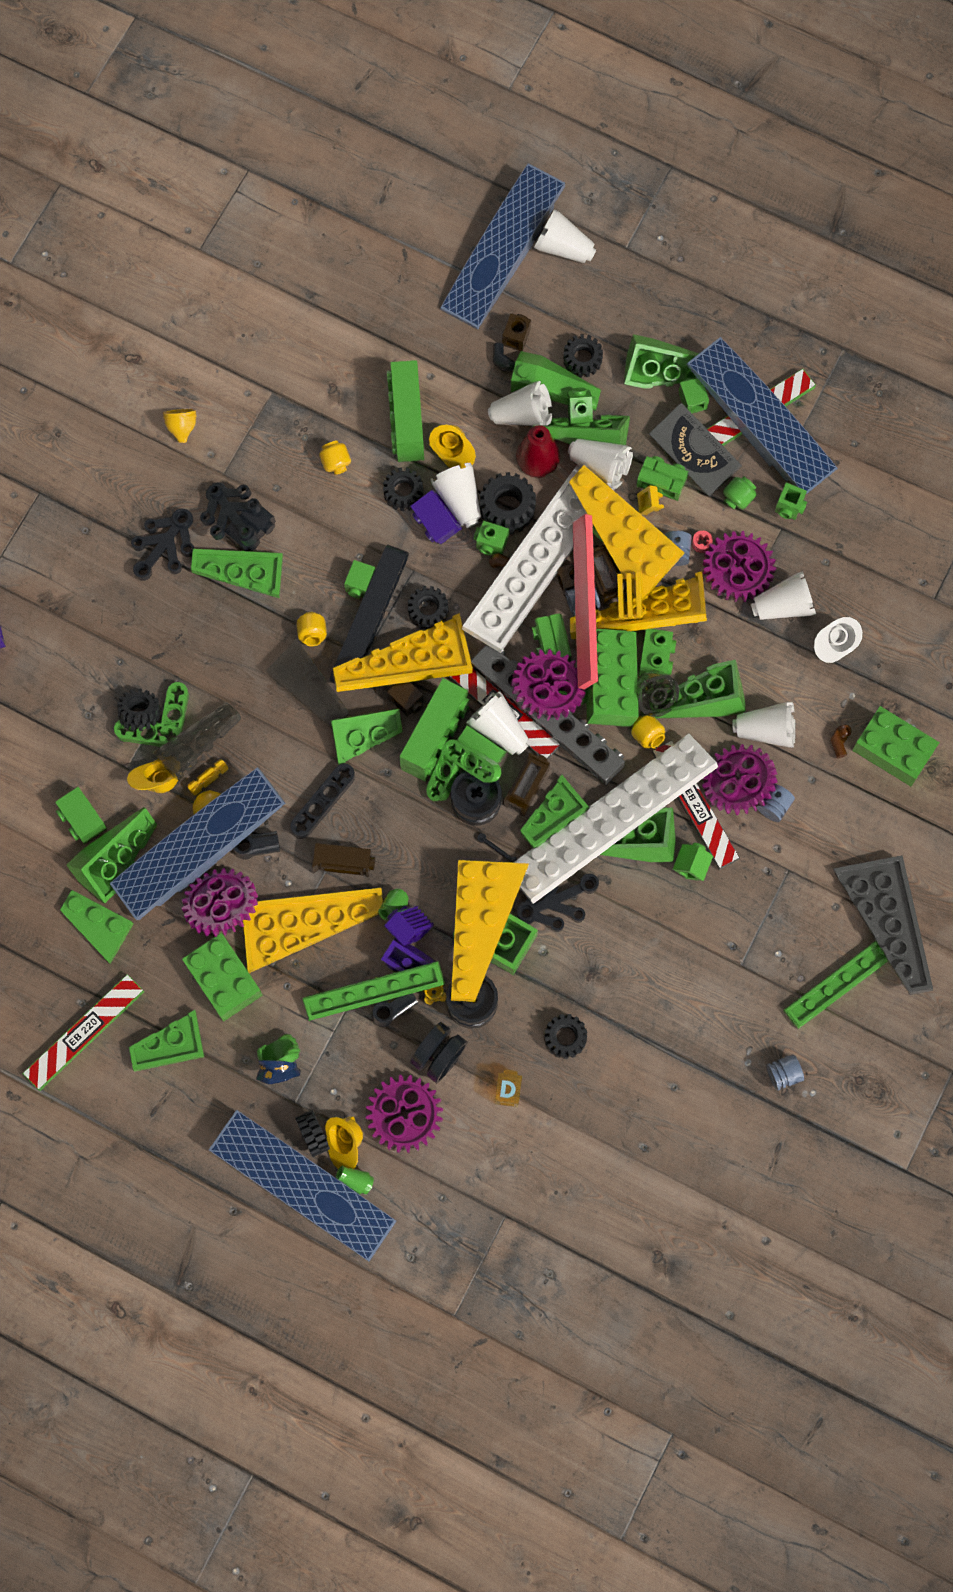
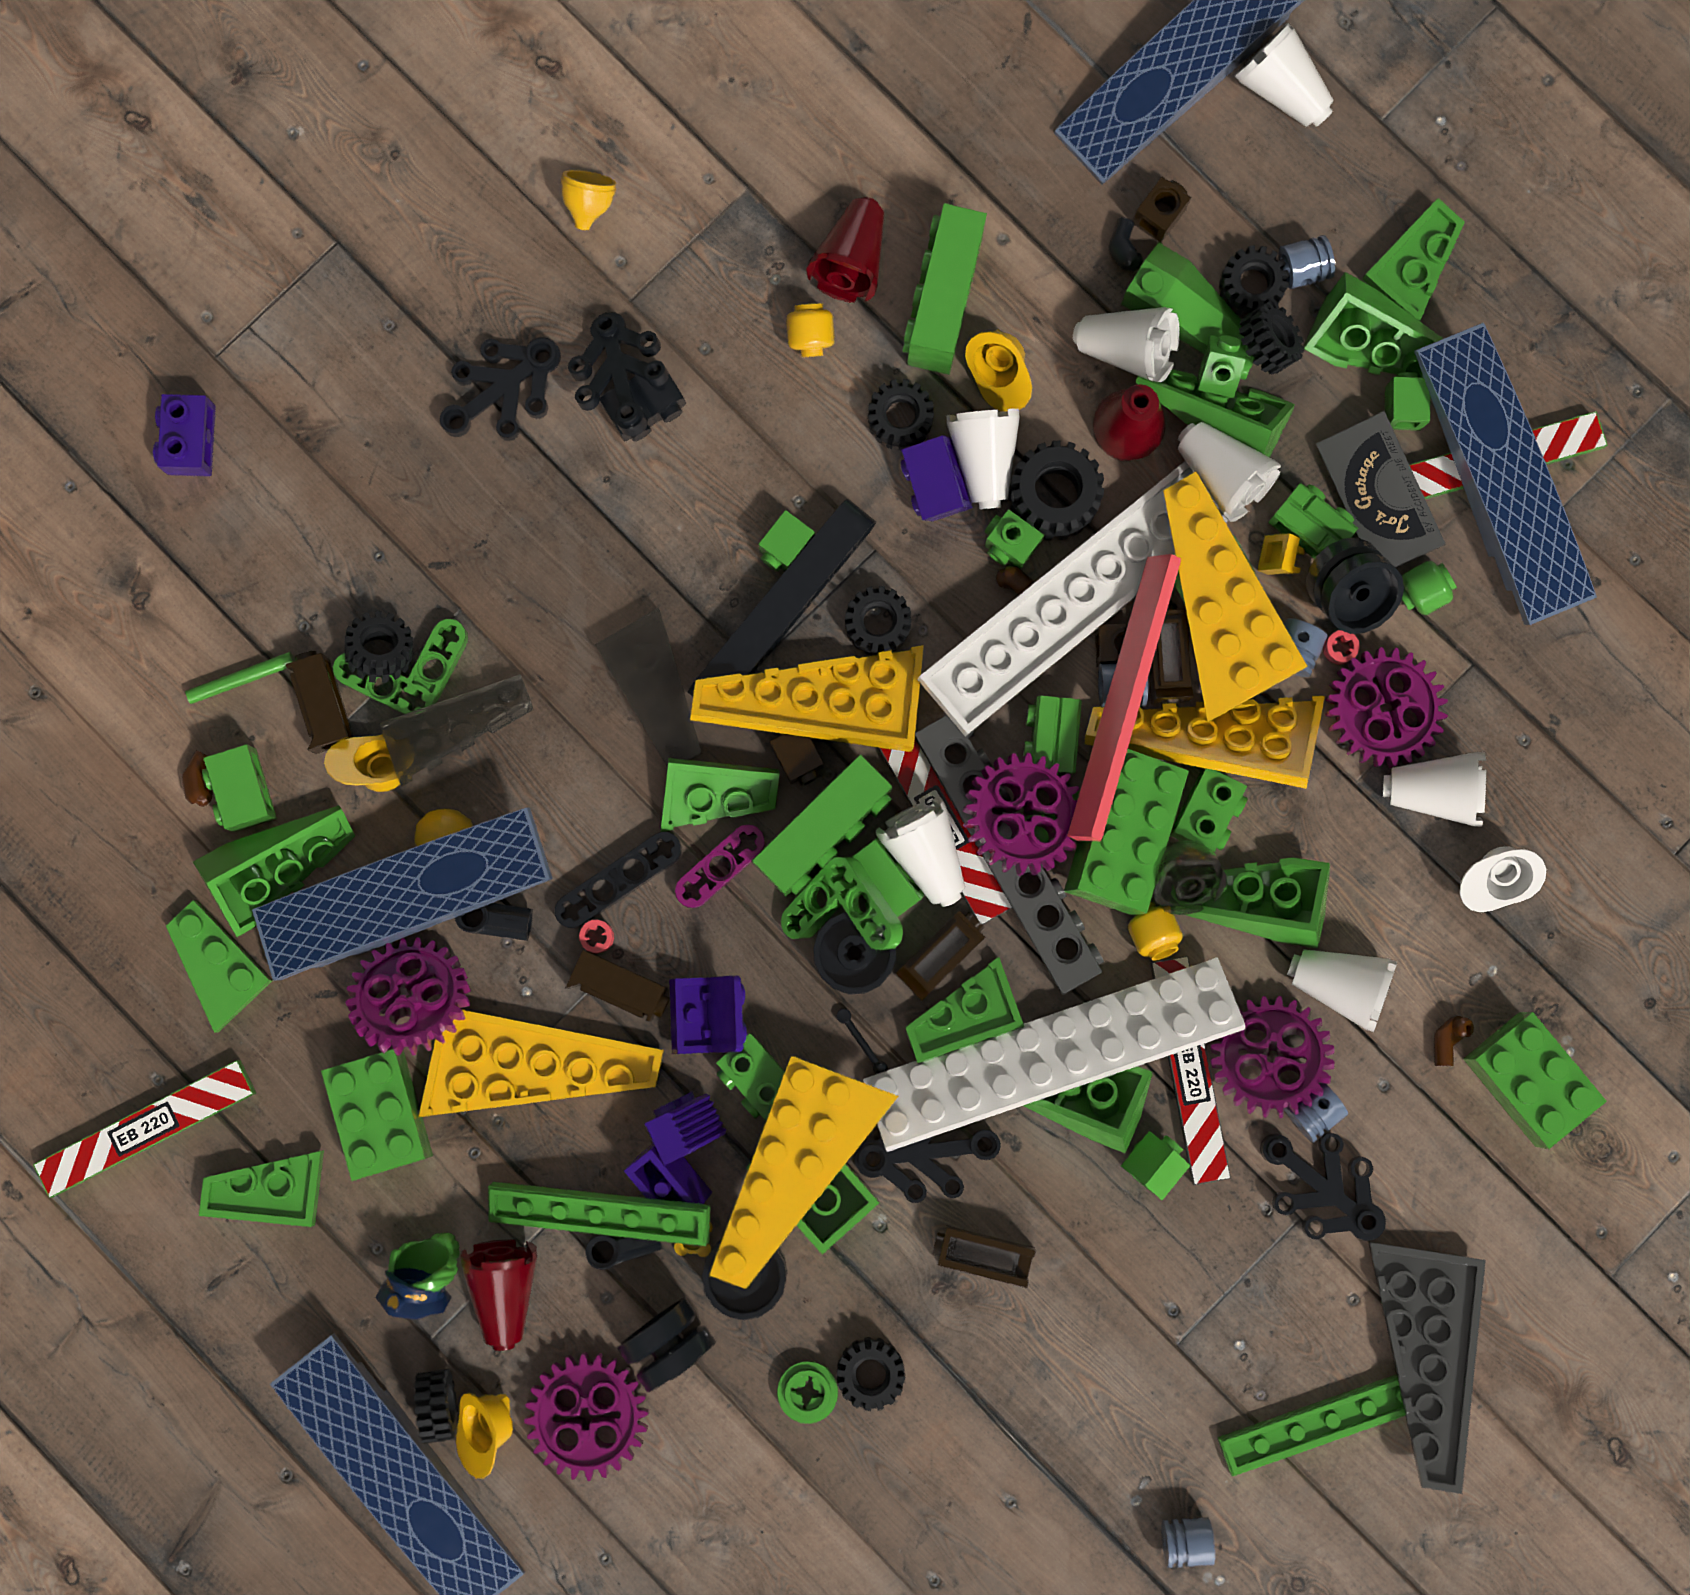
camera: 15 degrees right, 10 degrees up
yellow axle [187,759,228,795] -> none
bright green wing [191,549,283,598] -> none
yellow head [296,612,327,646] -> none
bright green cone [336,1166,374,1194] -> none
bright green cone [378,888,408,920] -> none
clear yellow brick [495,1070,522,1107] -> none
yellow tile [617,572,643,620] -> none
bright green brick [775,483,807,520] -> none
none -> reddish brown arm [181,750,213,807]
none -> bright green bar [185,652,295,704]
none -> dark brown window [285,651,354,754]
none -> dark red cone [460,1239,538,1351]
none -> coral bush [579,920,614,954]
none -> dark purple bracket [669,975,747,1054]
none -> magenta beam [675,825,765,908]
none -> bright green brick [716,1033,785,1120]
none -> bright green gear [777,1361,838,1424]
none -> dark red cone [806,197,884,303]
none -> dark brown window [932,1225,1036,1288]
none -> black tyre [1239,301,1304,375]
none -> black plant [1260,1133,1386,1241]
none -> sand blue piece [1278,235,1335,289]
none -> black wheel [1306,538,1404,634]
none -> bright green wing [1363,198,1465,321]

